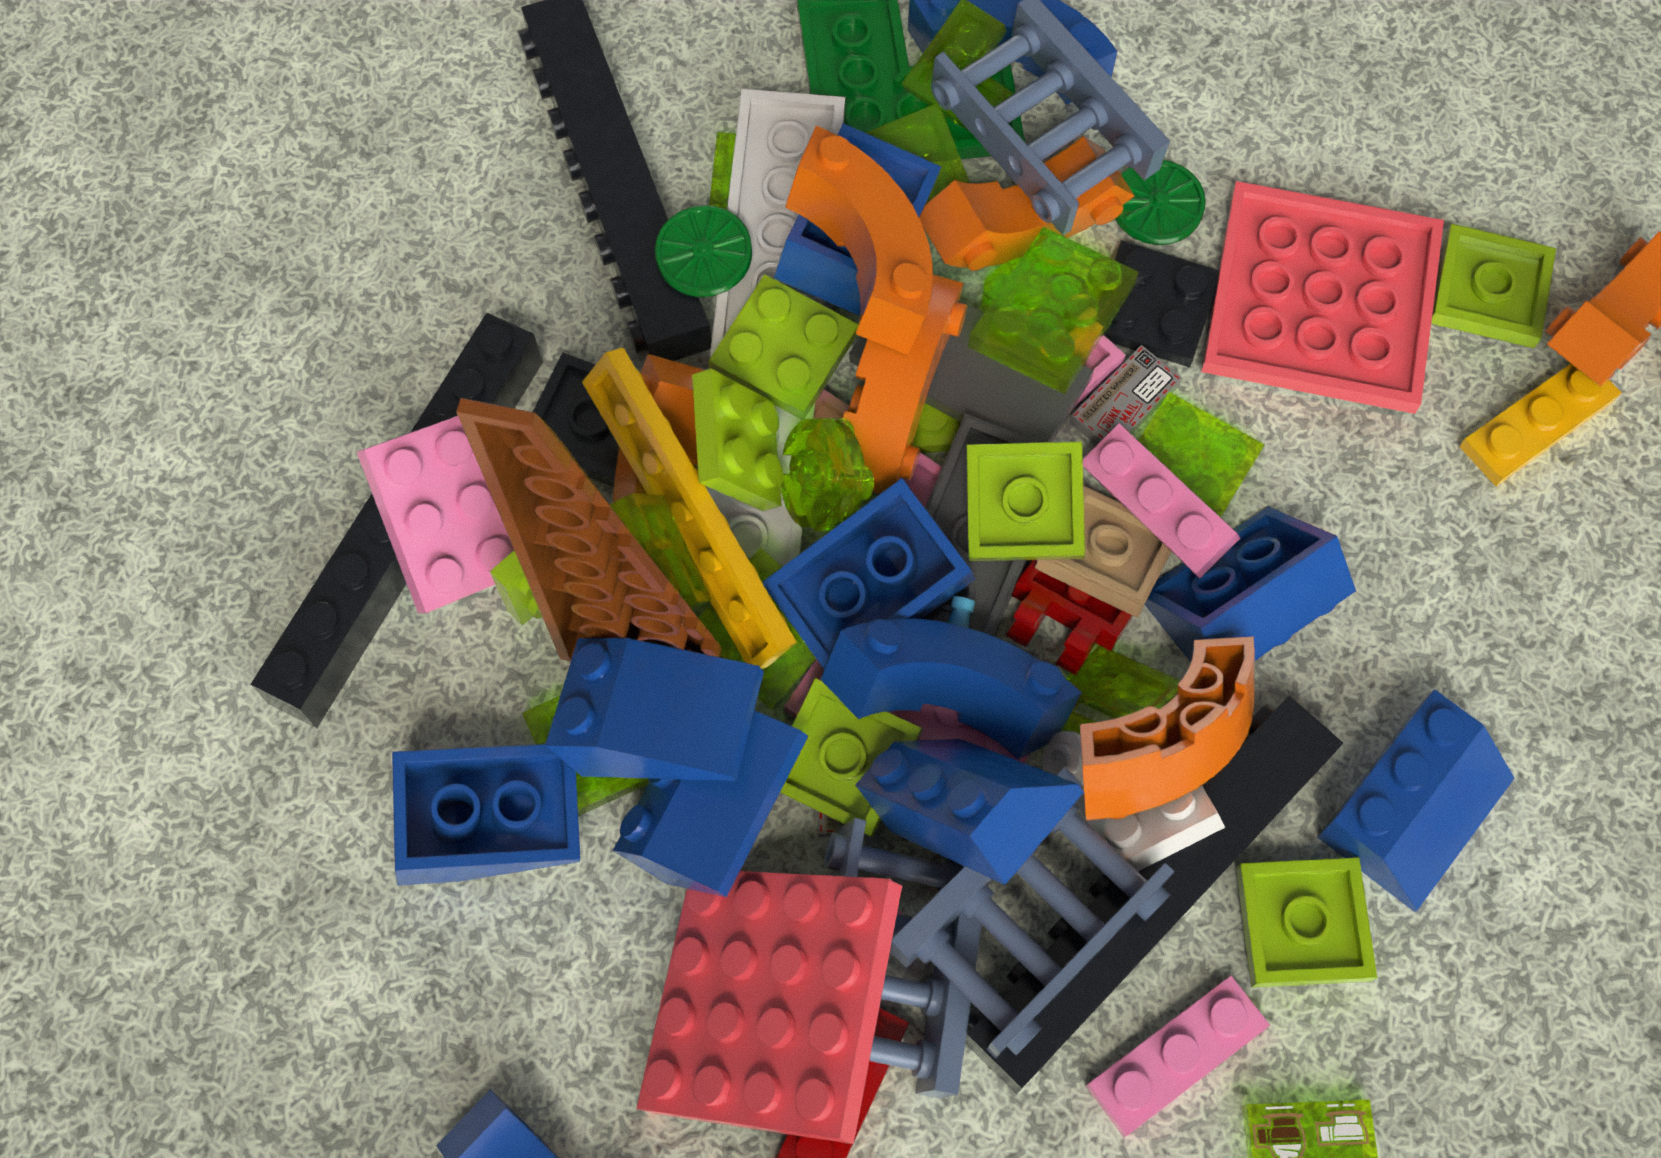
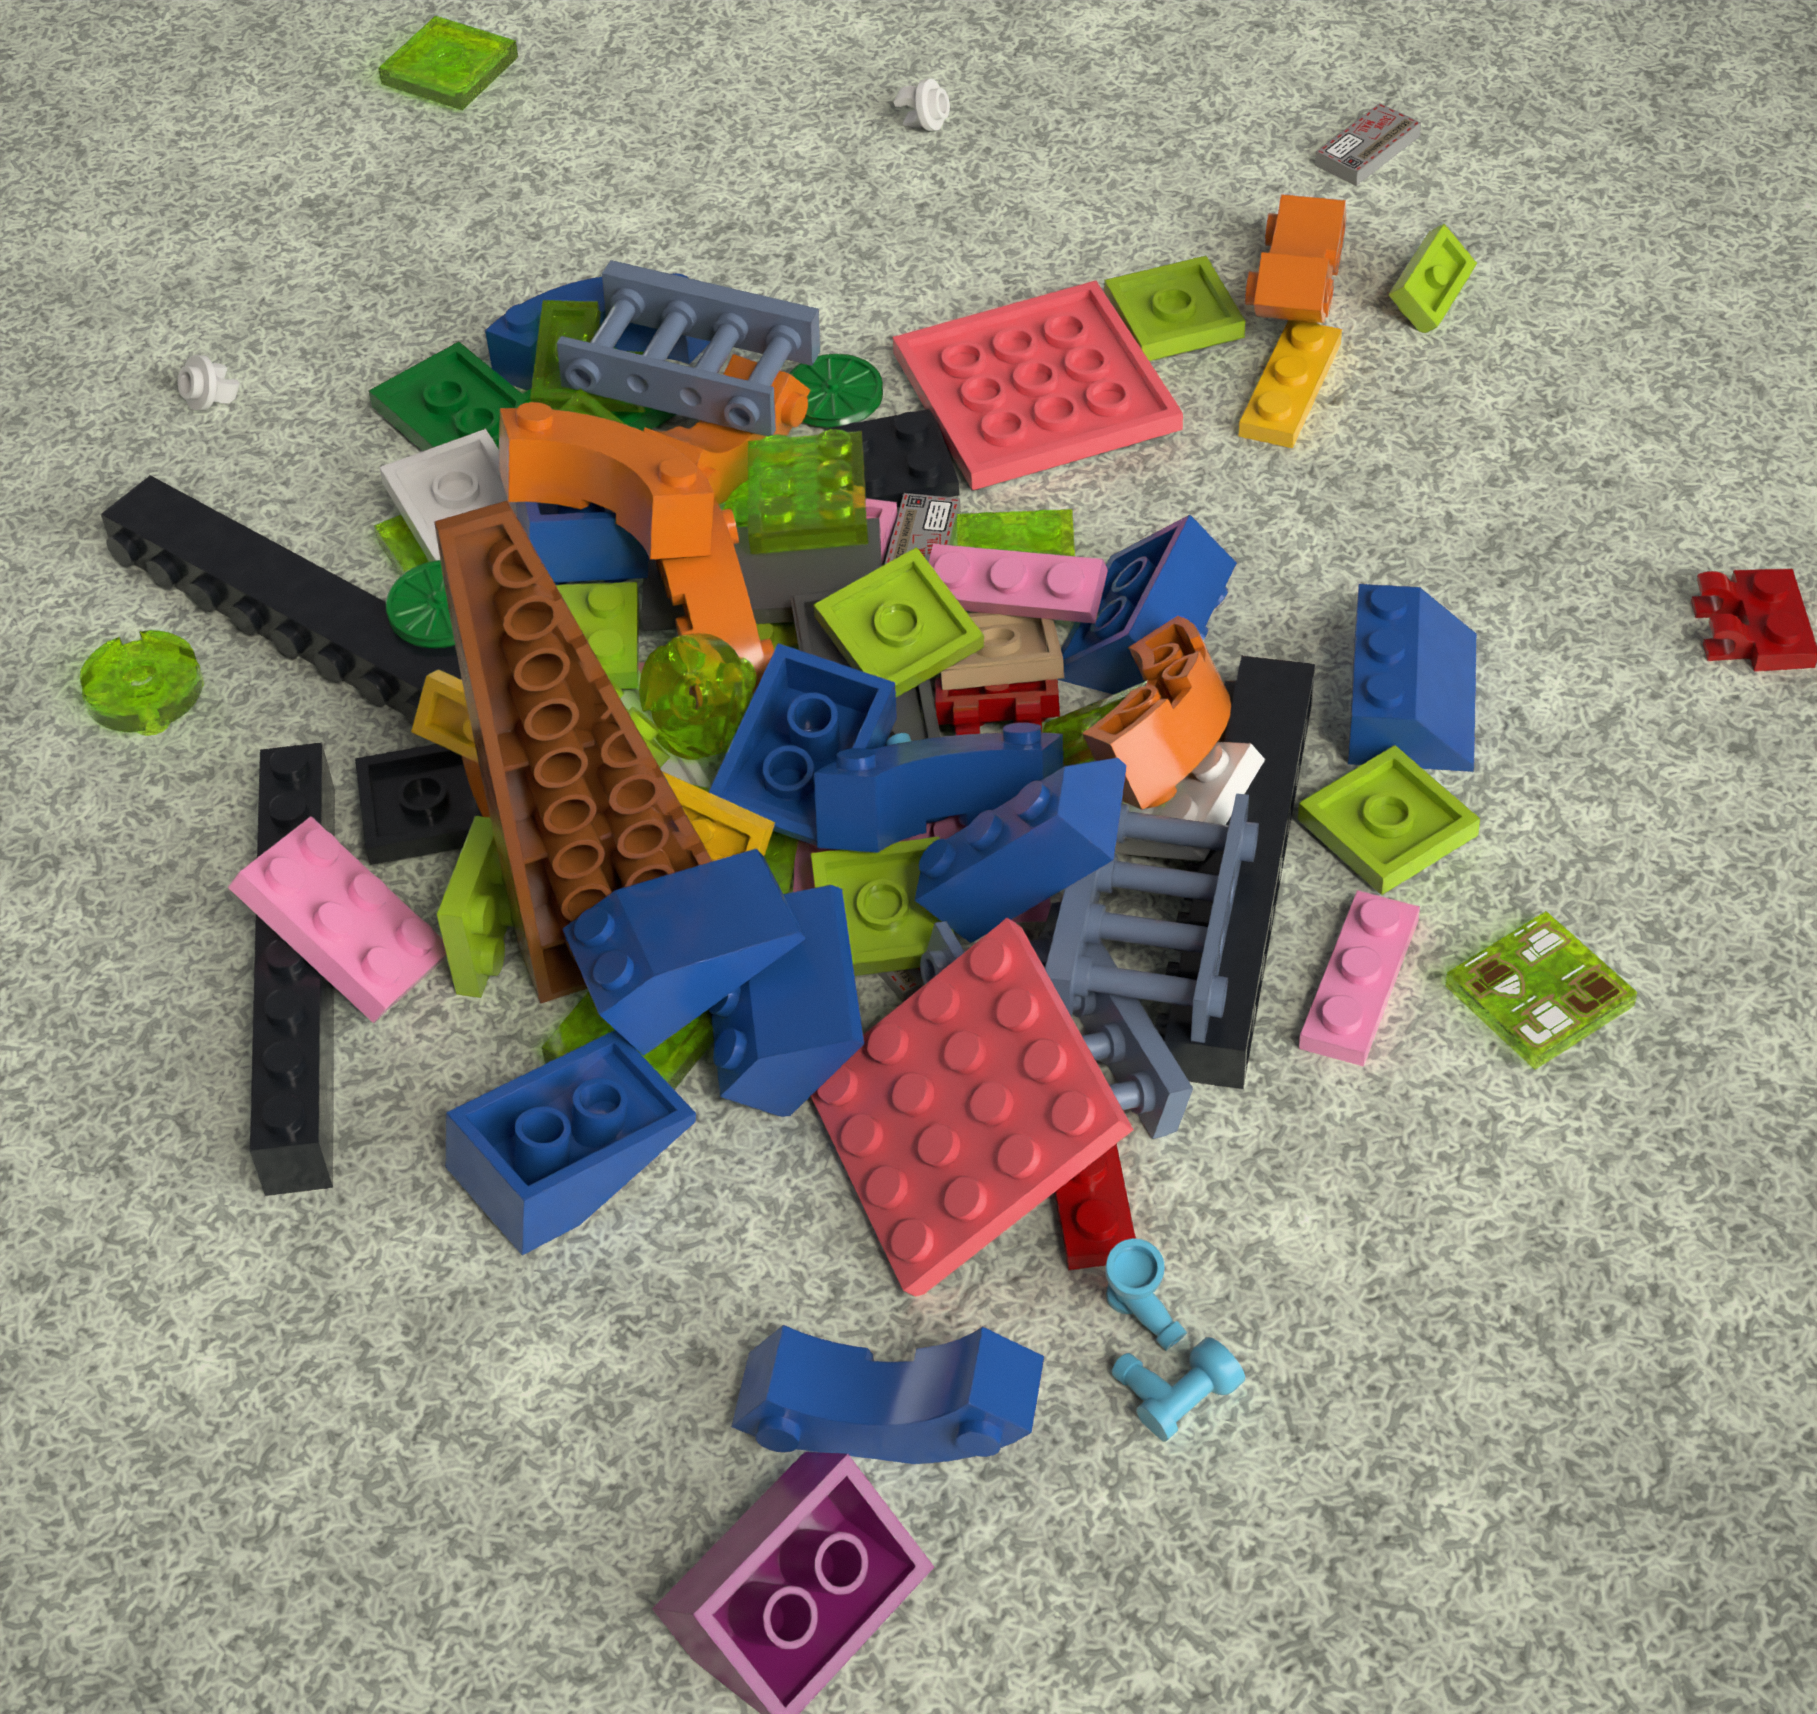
camera: 30 degrees left, 20 degrees down
none -> clear neon green plate [80,630,204,736]

